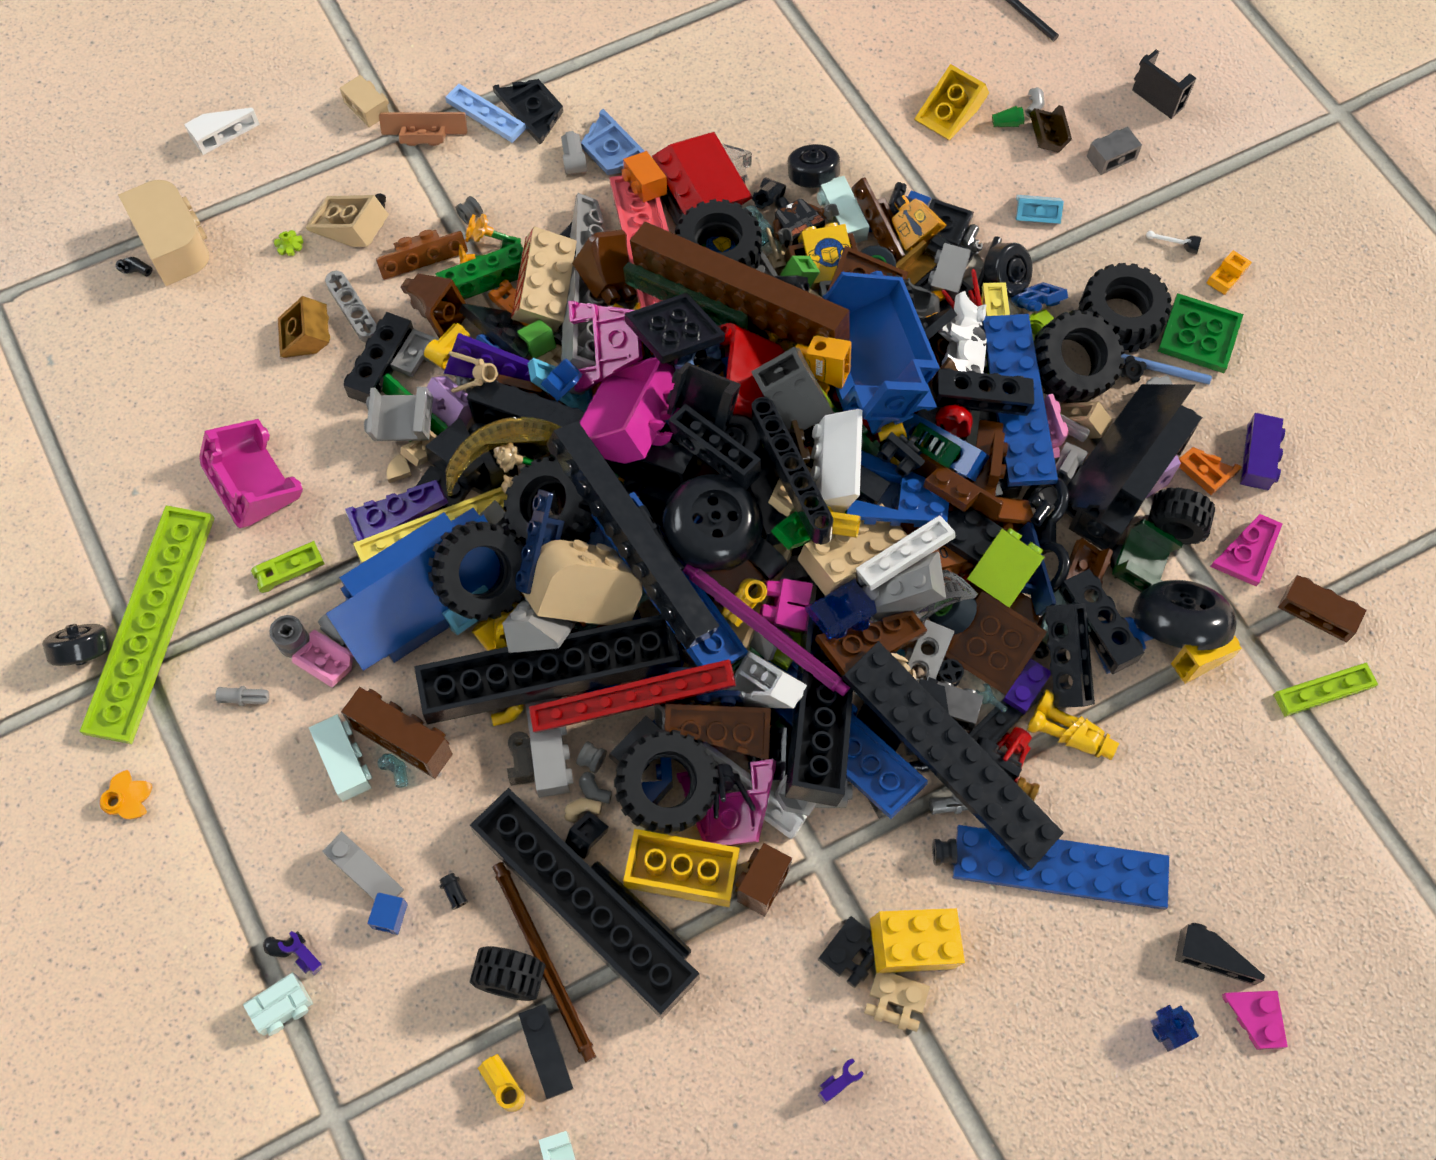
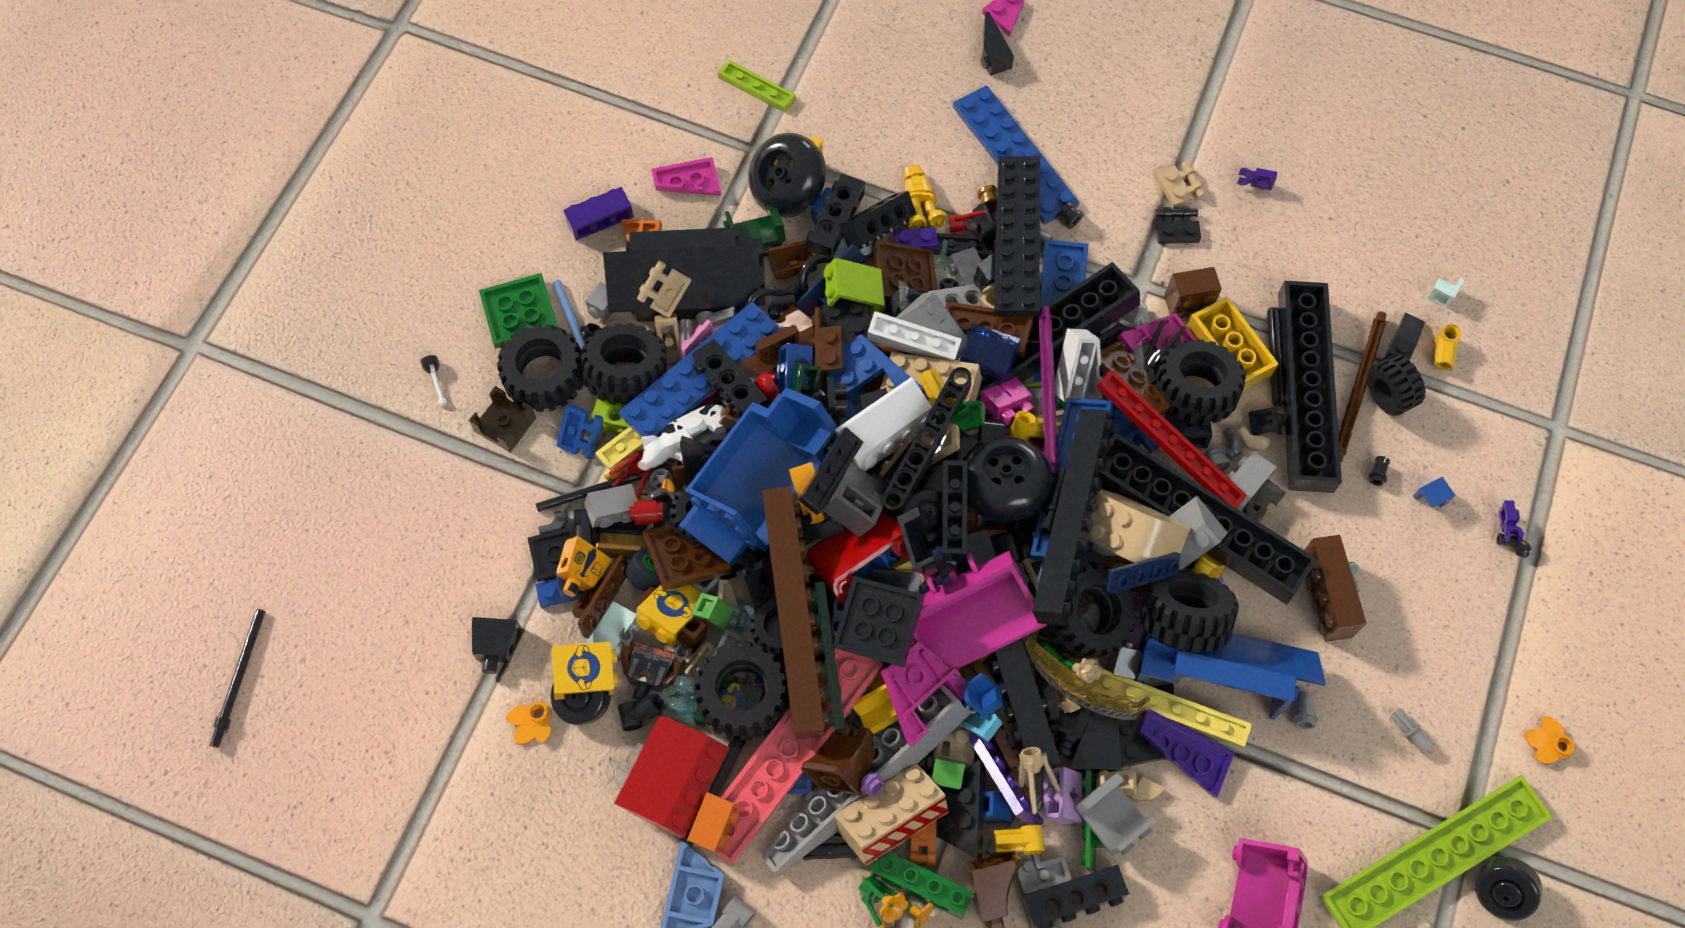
camera: 130 degrees left, 0 degrees up
light aqua brick [243,972,313,1036] -> none
lime plate [251,541,325,593] -> none
flat silver wheel [269,615,310,658] -> none
bright pink bracket [292,630,353,687] -> none
light aqua brick [308,714,372,802] -> none
light grey slope [322,831,404,900] -> none
yellow brick [870,908,965,973] -> none
black axle [888,182,907,216] -> none
yellow slope [914,64,989,141] -> none
black wheel [983,243,1033,298] -> none
green cone [992,106,1025,127] -> none
medium azure panel [1016,195,1064,224] -> none
light grey arm [1025,87,1045,118] -> none
dark brown bracket [1030,105,1072,153] -> none
flat silver brick [1087,126,1142,175] -> none
black panel [1132,49,1196,119] -> none
black tyre [1147,487,1215,545] -> none
clear blue brick [1150,1005,1199,1052] -> none
light orange slope [1206,250,1252,295] -> none
reddish brown brick [1277,575,1367,643] -> none
none -> dark brown panel [469,386,536,453]
none -> black torso [472,617,521,674]
none -> light orange plate [505,701,552,745]
none -> yellow panel [552,642,618,700]
none -> red brick [629,500,664,525]
none -> tan plate [637,261,691,318]
none -> black tile [798,427,864,515]
none -> medium lavender plate [861,772,884,797]

